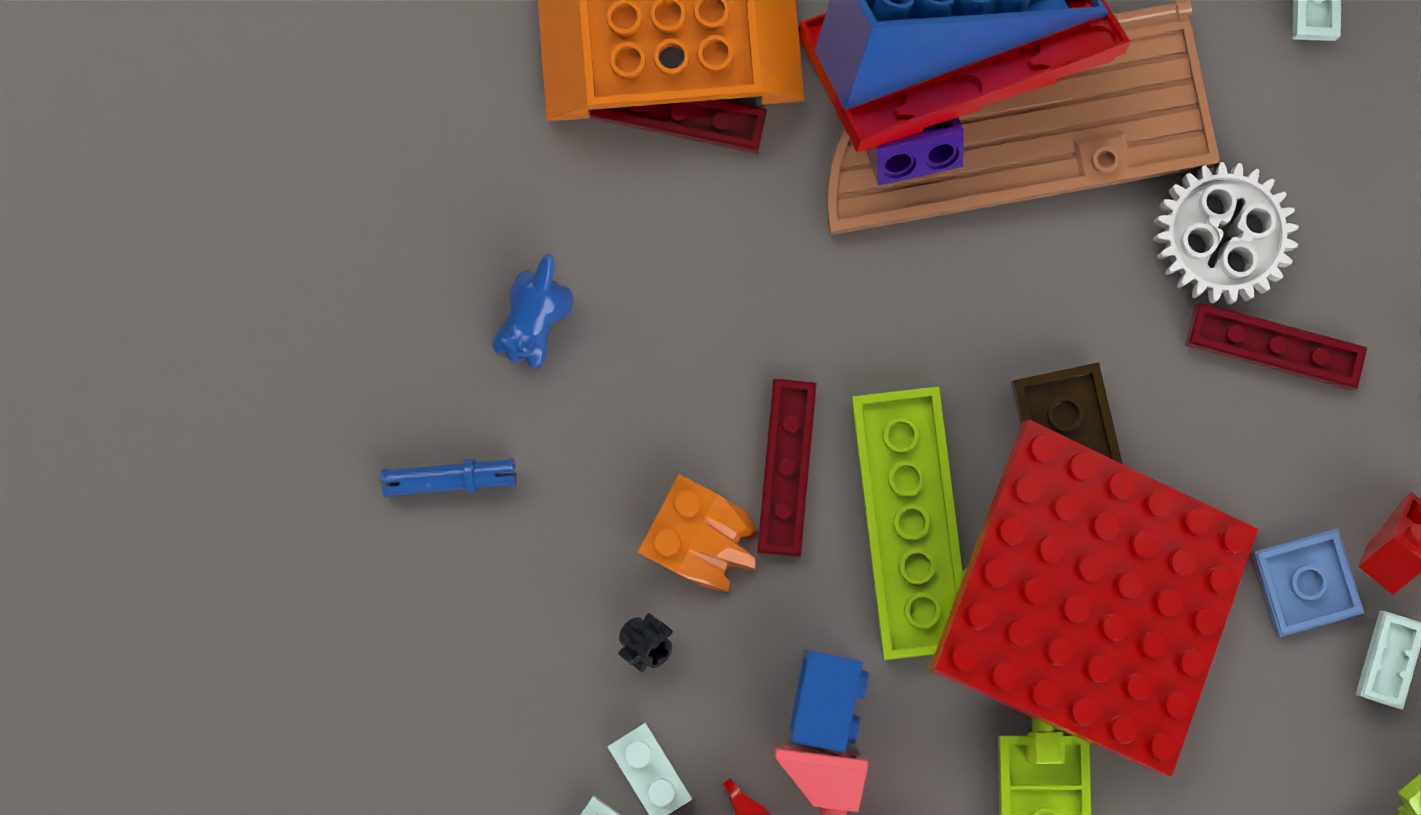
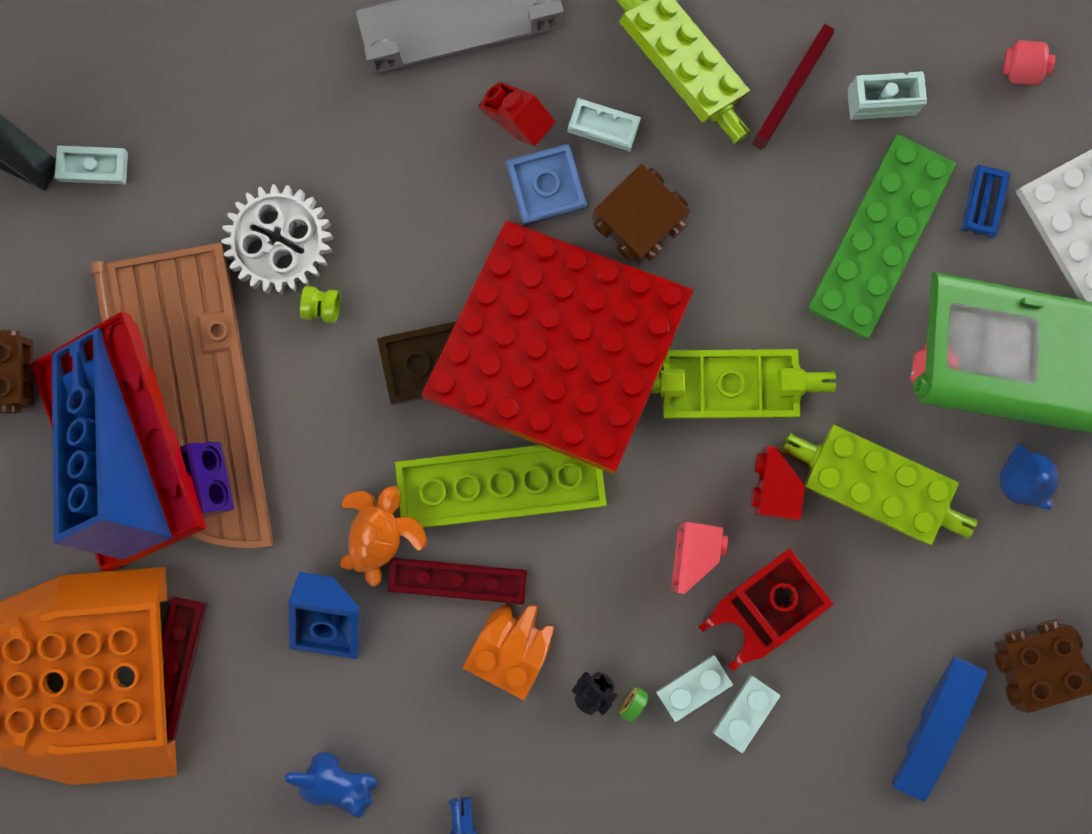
camera: 90 degrees left, 0 degrees up
blue brick [788,649,869,753] -> none
dark red tile [1185,302,1368,391] -> none
none -> blue slope [288,572,360,659]
none -> lime wheel [300,286,341,324]
none -> orange animal [340,486,427,587]
none -> reddish brown brick [592,163,690,265]
none -> bright green tile [618,686,648,723]

